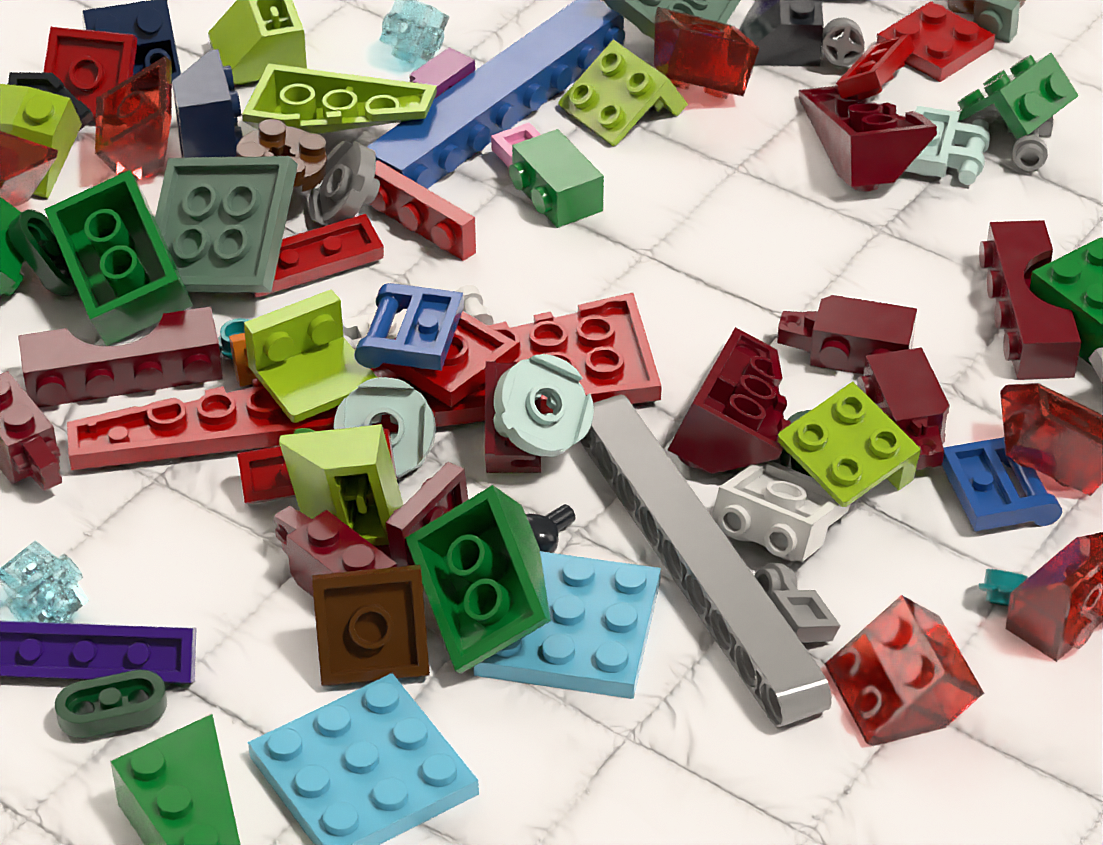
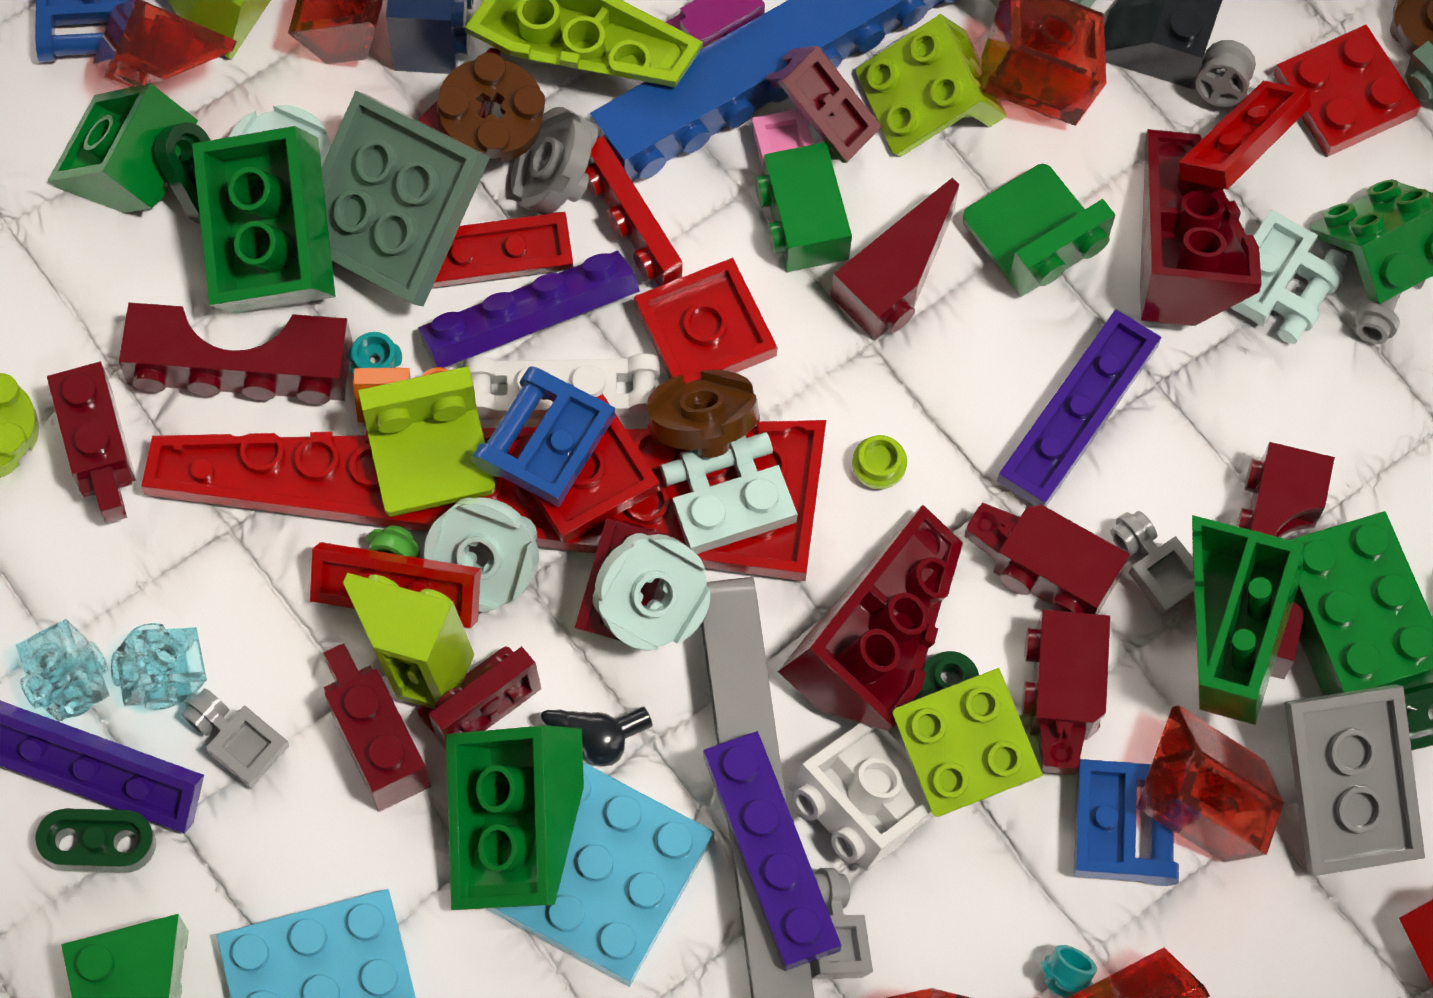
camera: 15 degrees right, 25 degrees up
reddish brown plate [311,565,430,686] -> none
none -> clear light blue brick [111,623,207,710]
none -> light grey plate [181,688,289,789]
none -> dark purple plate [418,250,640,368]
none -> red plate [634,257,778,384]
none -> reddish brown plate [647,370,760,458]
none -> light aqua plate [660,432,797,554]
none -> dark purple plate [703,731,842,971]
none -> dark red hinge [766,46,882,163]
none -> dark red slope [831,177,960,341]
none -> lime plate [852,435,908,489]
none -> green bracket [962,163,1116,297]
none -> dark purple plate [997,309,1162,506]
none -> light grey plate [1110,510,1194,616]
none -> green wedge [1192,515,1305,725]

